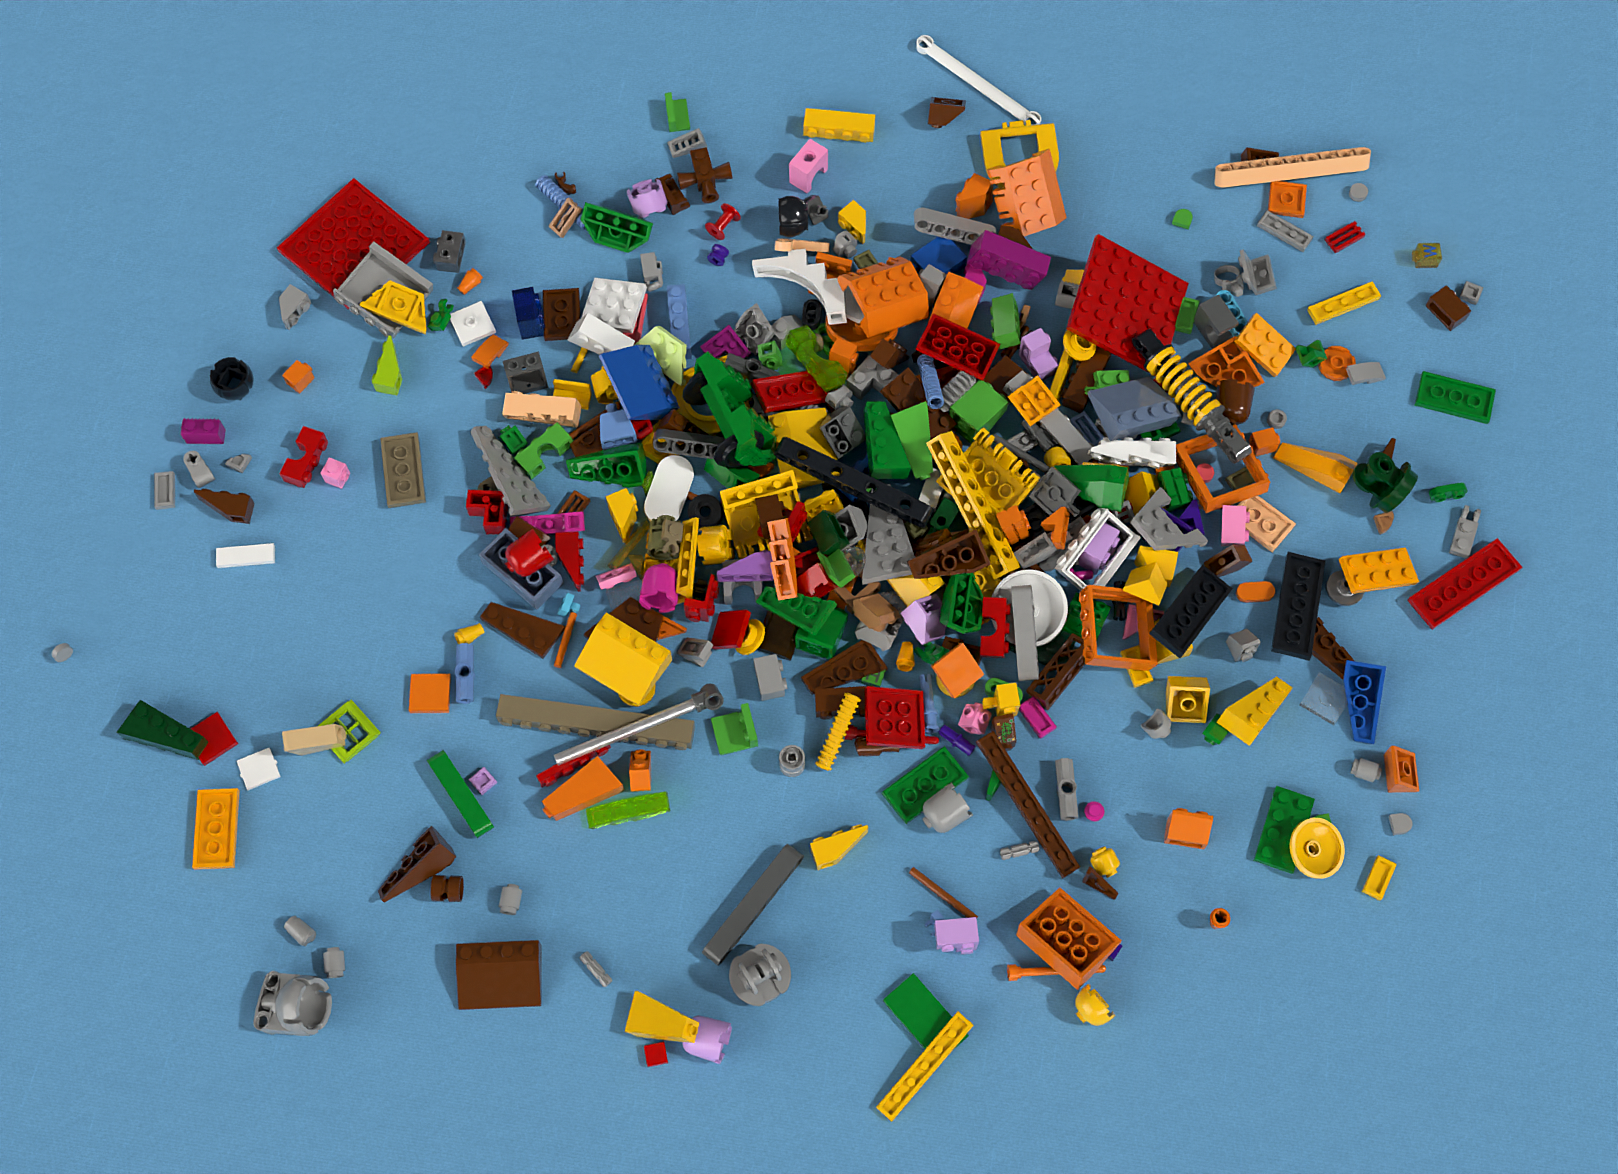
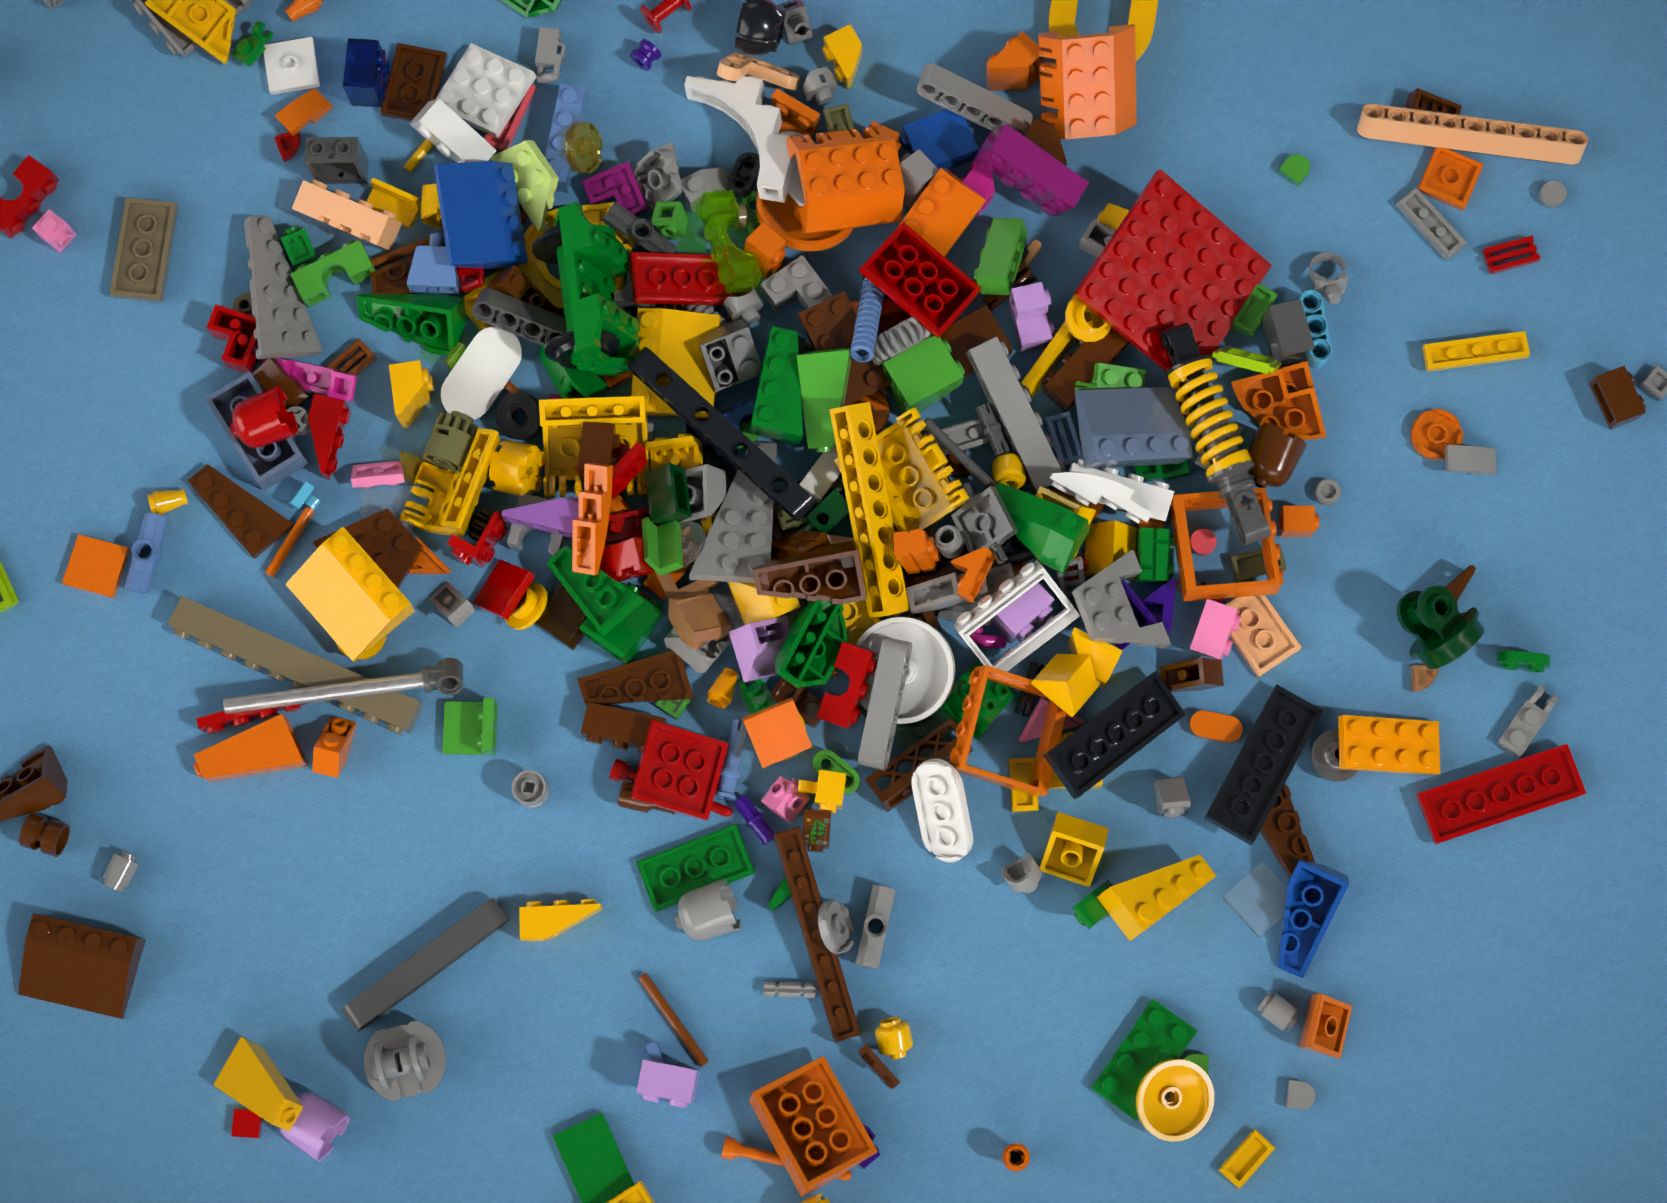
camera: 15 degrees right, 10 degrees up
orange brick [282,360,314,394] -> none
lime slope [372,335,403,396] -> none
green beam [426,750,494,838] -> none
lavender tile [469,767,497,795] -> none
light grey axle [580,951,612,987] -> none
clear neon green slope [586,791,670,829] -> none
clear yellow tile [607,520,650,570] -> none
dark pink cylinder [639,563,679,613] -> none
dark tan plate [661,519,683,555] -> none
light grey brick [753,654,788,701] -> none
yellow piece [815,693,861,771] -> none
reddish brown slope [870,338,910,370] -> none
light orange slope [1008,375,1061,427] -> none
dark pink tile [1019,696,1057,739] -> none
dark pink plate [1084,801,1105,822] -> none
orange slope [1164,808,1213,849] -> none
light orange plate [1234,313,1296,377] -> none
light grey bracket [1238,249,1277,295] -> none
light orange wedge [1273,442,1358,493] -> none
green panel [1295,340,1327,368] -> none
clear yellow brick [1412,243,1442,268] -> none
green tile [1415,371,1496,424] -> none
none -> clear yellow tile [564,122,603,173]
none -> light grey tile [818,899,854,954]
none -> white tile [911,759,973,863]
none -> light grey brick [934,525,965,558]
none -> lime piece [1212,346,1282,374]

